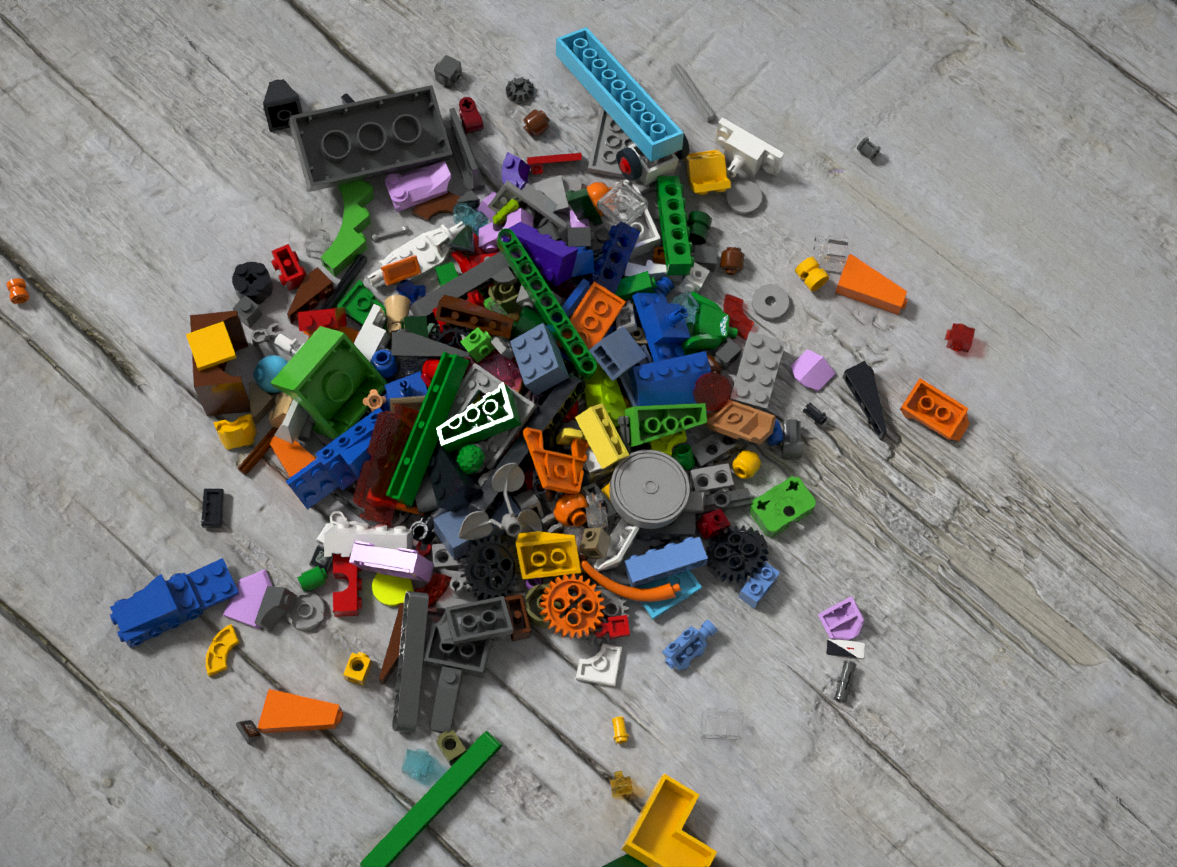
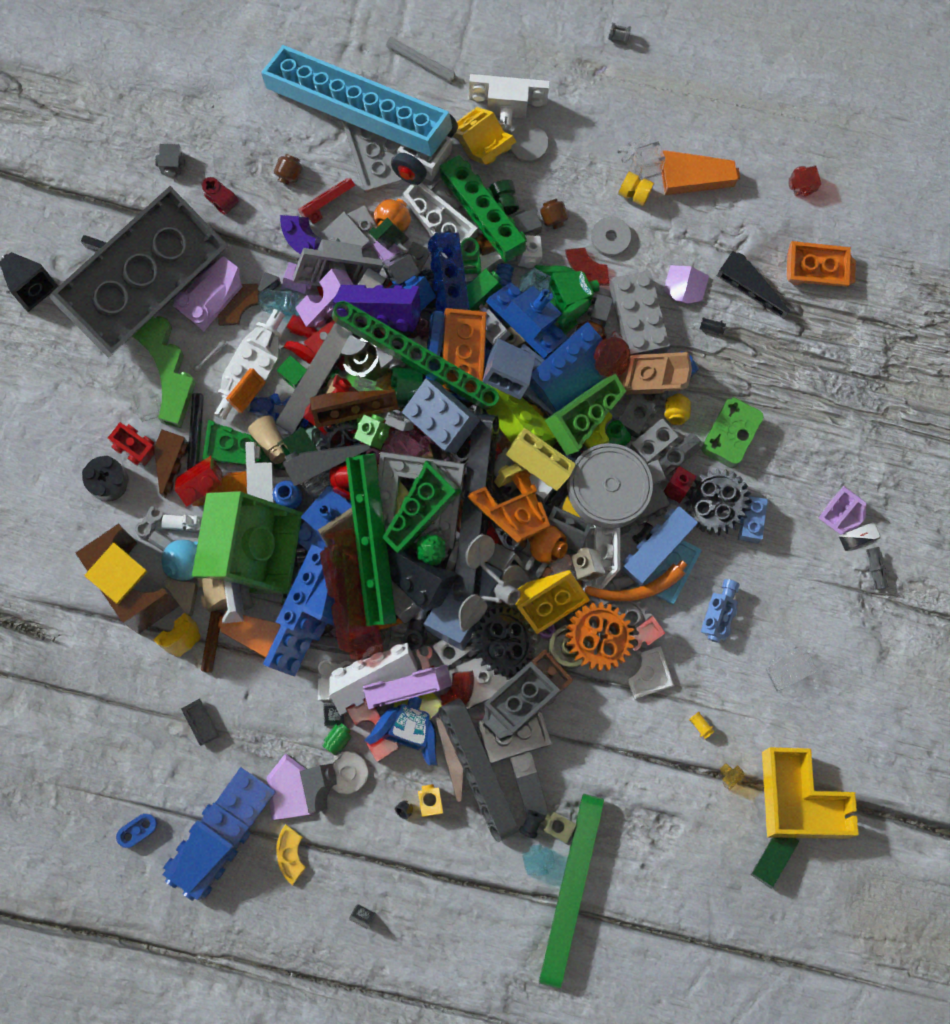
camera: 30 degrees left, 10 degrees up
dark grey brick [232,295,262,328] -> none
orange slope [257,689,343,733] -> none
light nougat plate [363,389,386,412] -> none
dark grey fence [445,108,485,192] -> none
clear green hat [447,224,476,256] -> none
lime axle [492,199,519,226] -> none
dark grey gear [506,77,534,103] -> none
clear plate [586,493,608,528] -> none
clear brick [597,179,648,230] -> none
dark grey axle [618,416,631,454] -> none
dark grey piece [782,419,803,458] -> none
none -> blue plate [116,813,157,848]
none -> blue torso [364,697,437,766]
none -> black hinge [394,800,413,820]
none -> green piece [460,237,481,277]
none -> black bush [519,810,545,838]

